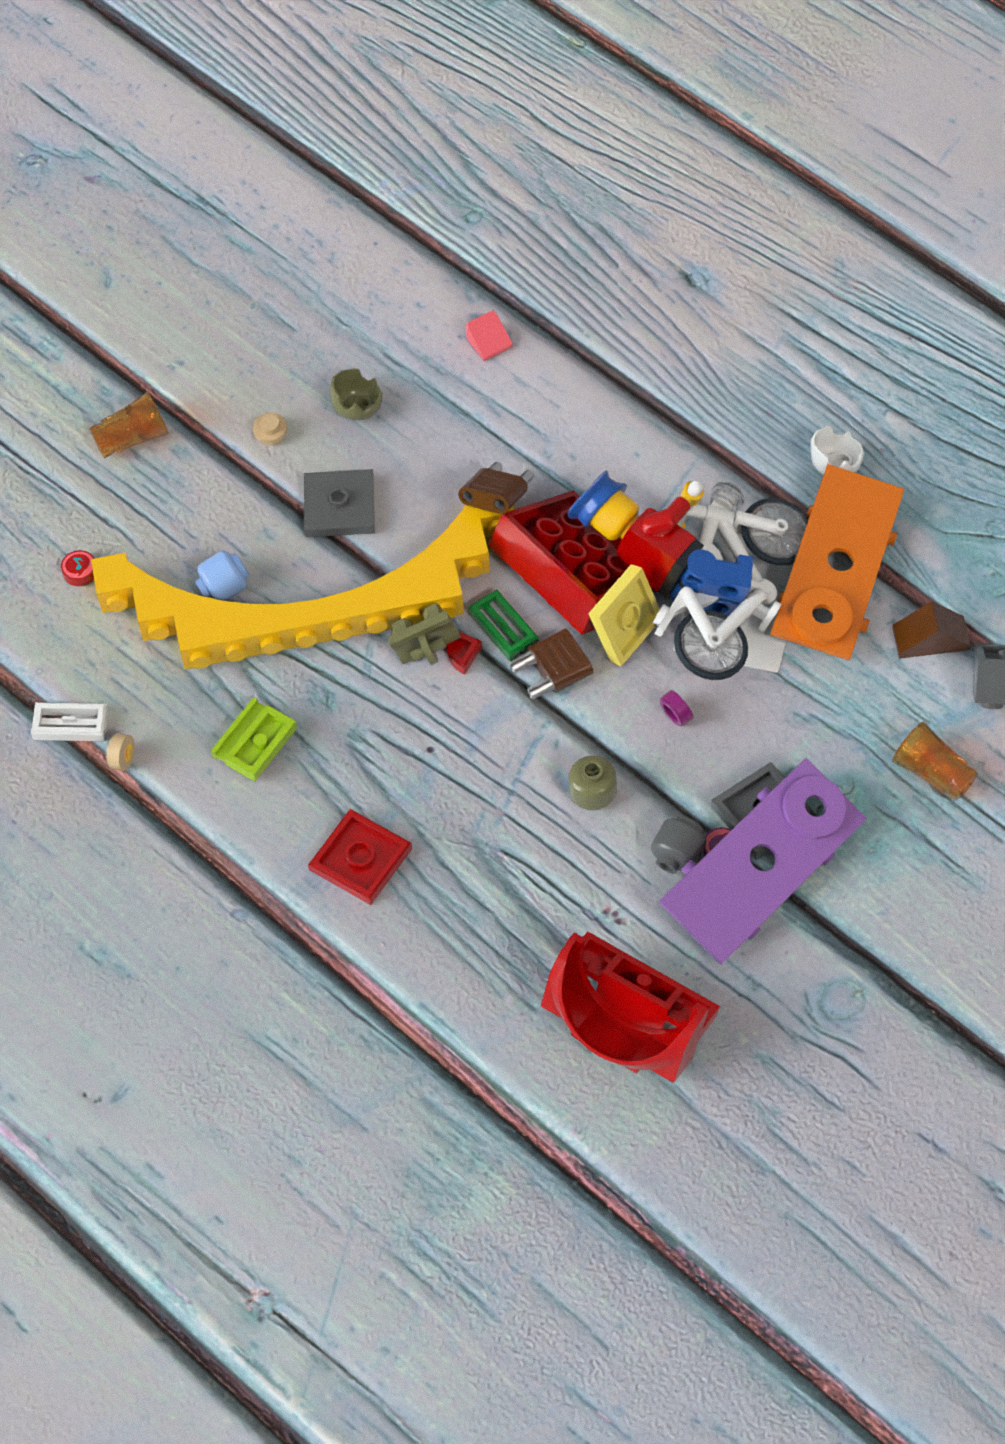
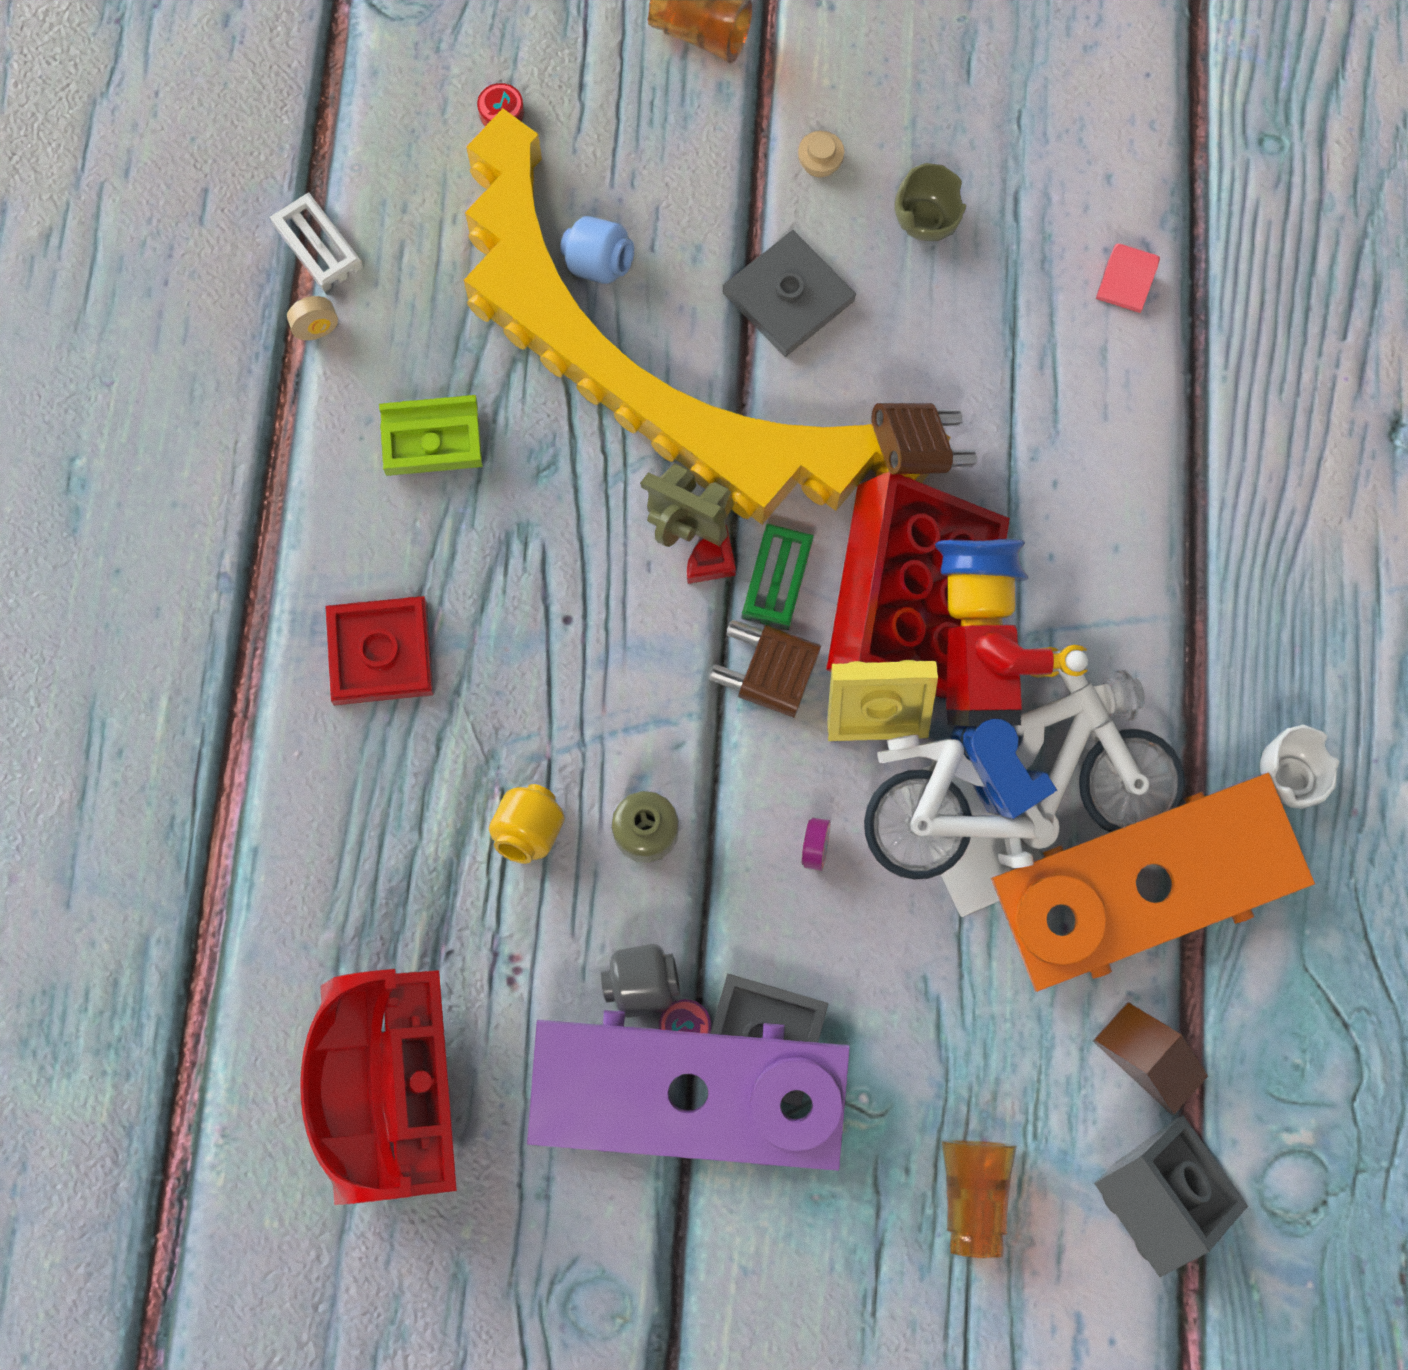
camera: 45 degrees right, 15 degrees up
none -> yellow head [488,784,565,864]

